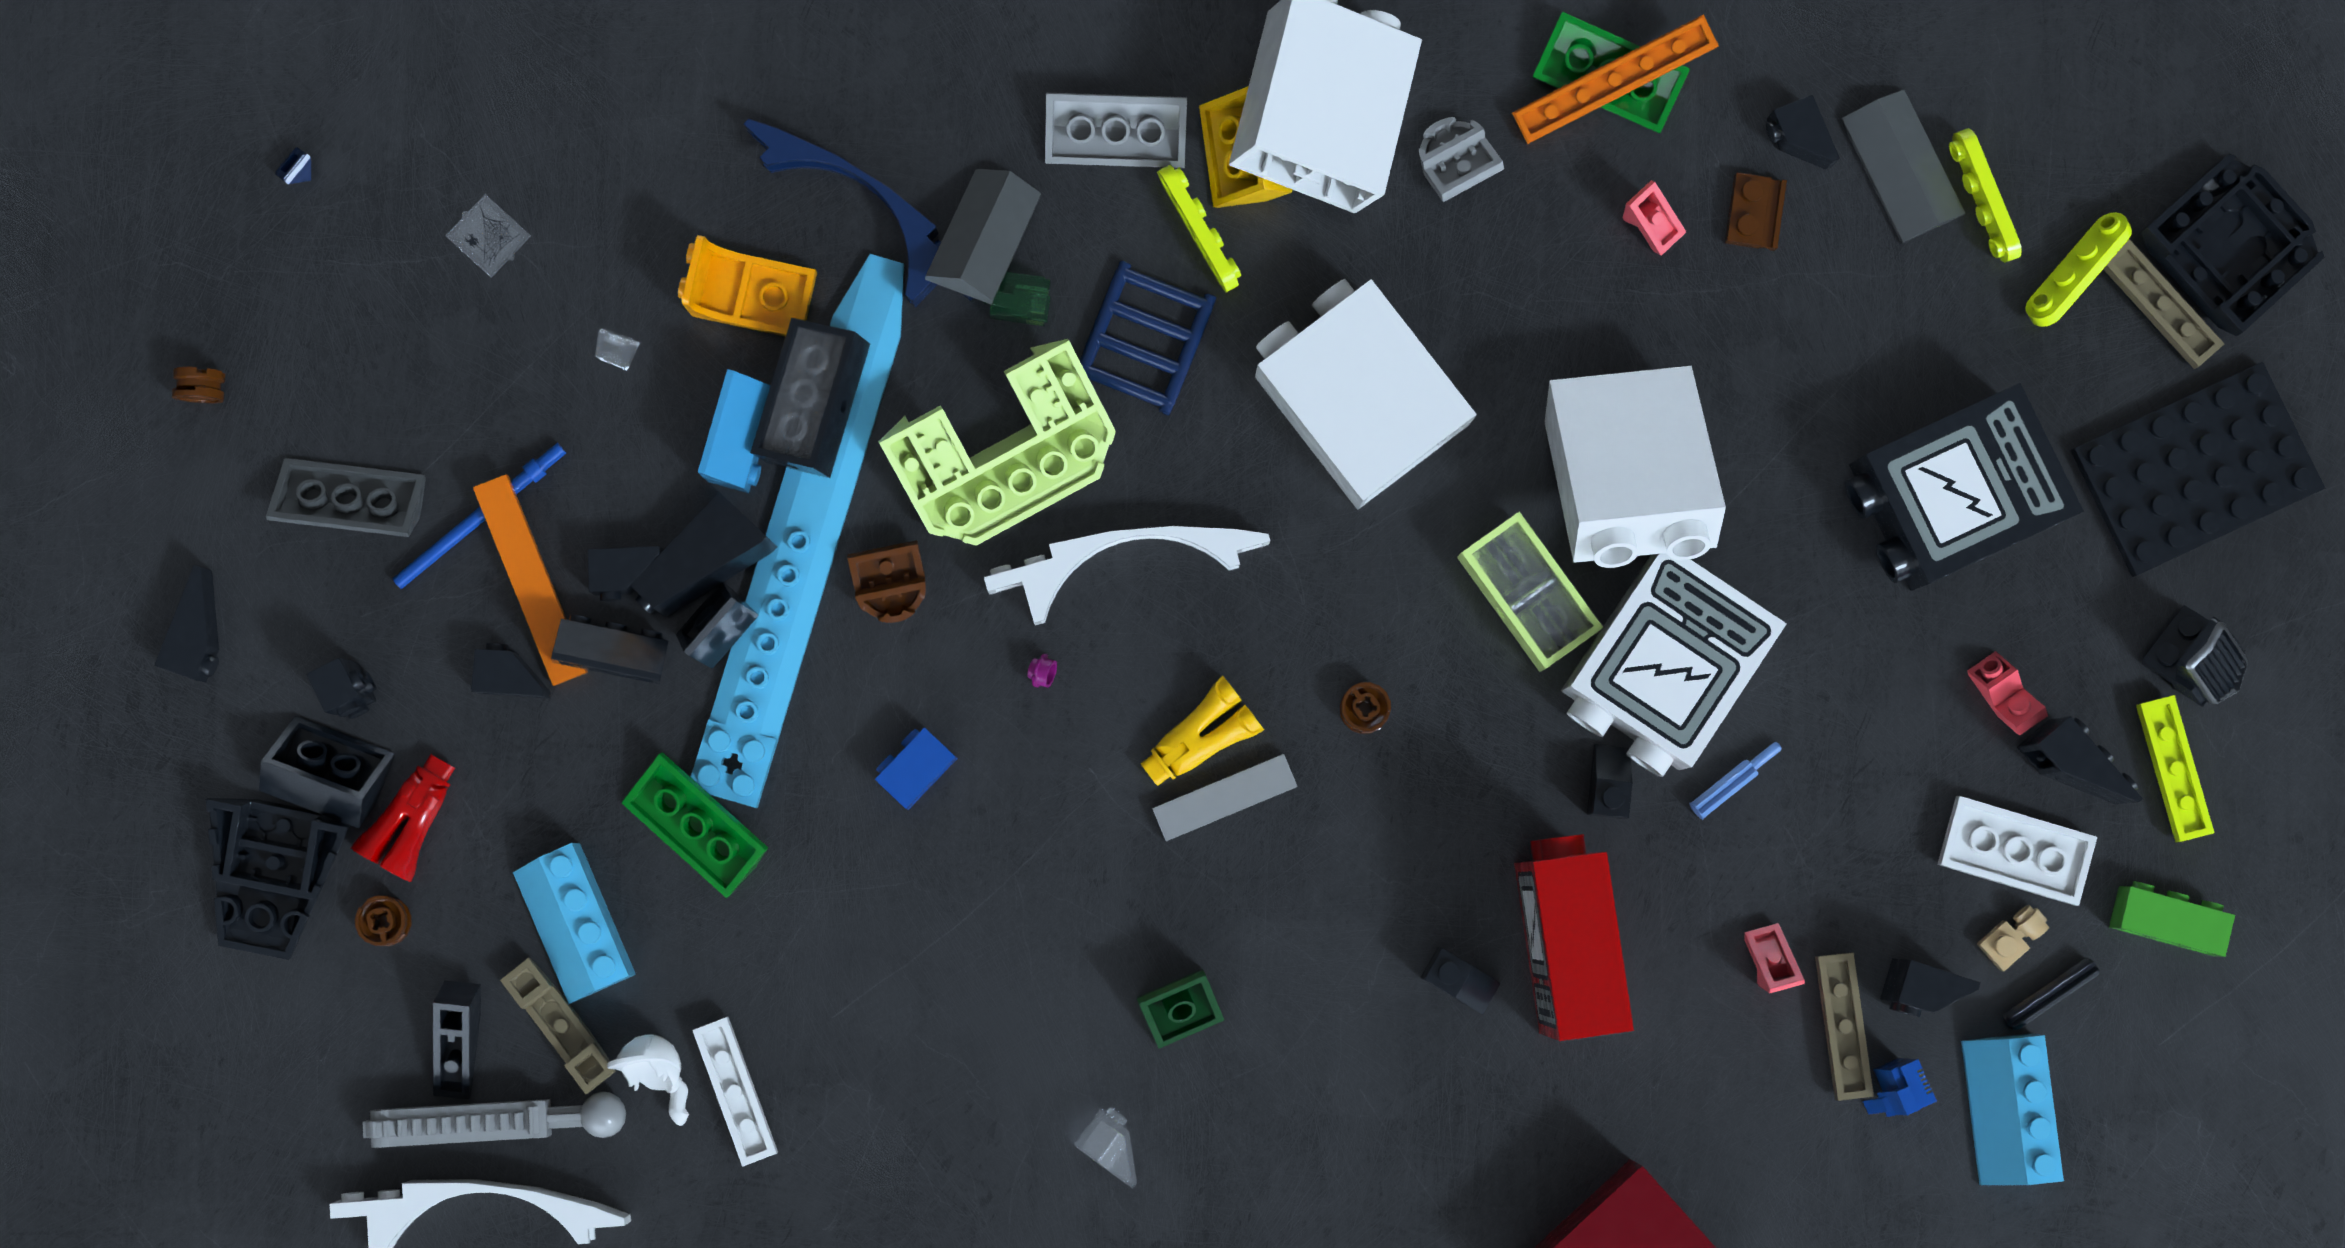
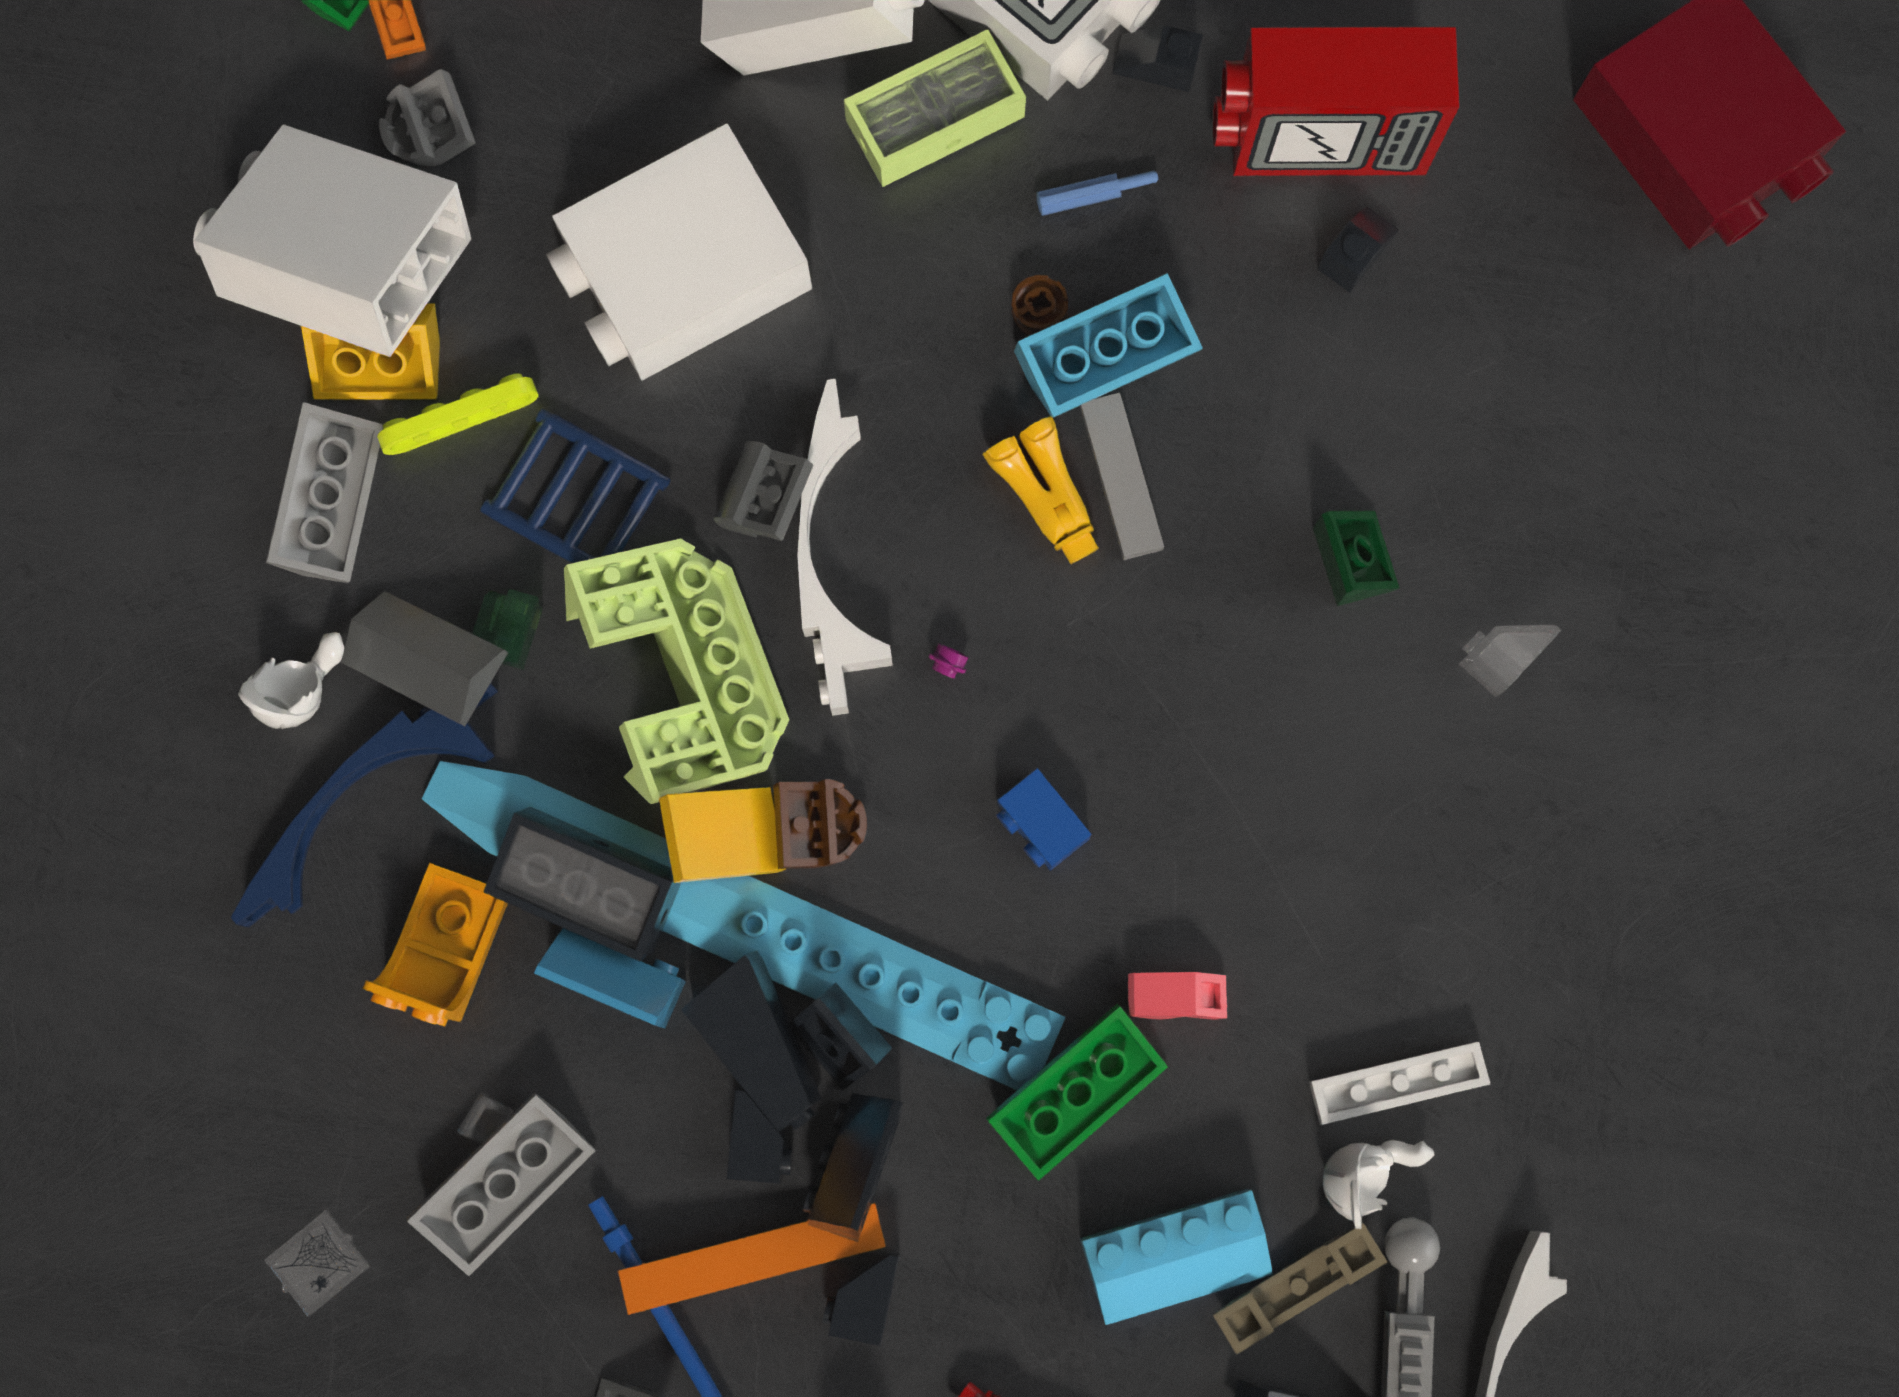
camera: 75 degrees left, 5 degrees down
none -> white piece [238,632,344,729]
none -> light grey slope [406,1092,595,1276]
none -> yellow tile [659,787,786,883]
none -> dark grey brick [714,441,813,541]
none -> medium azure slope [1014,273,1203,418]
none -> medium blue axle [1036,170,1158,216]
none -> coral slope [1128,972,1227,1020]

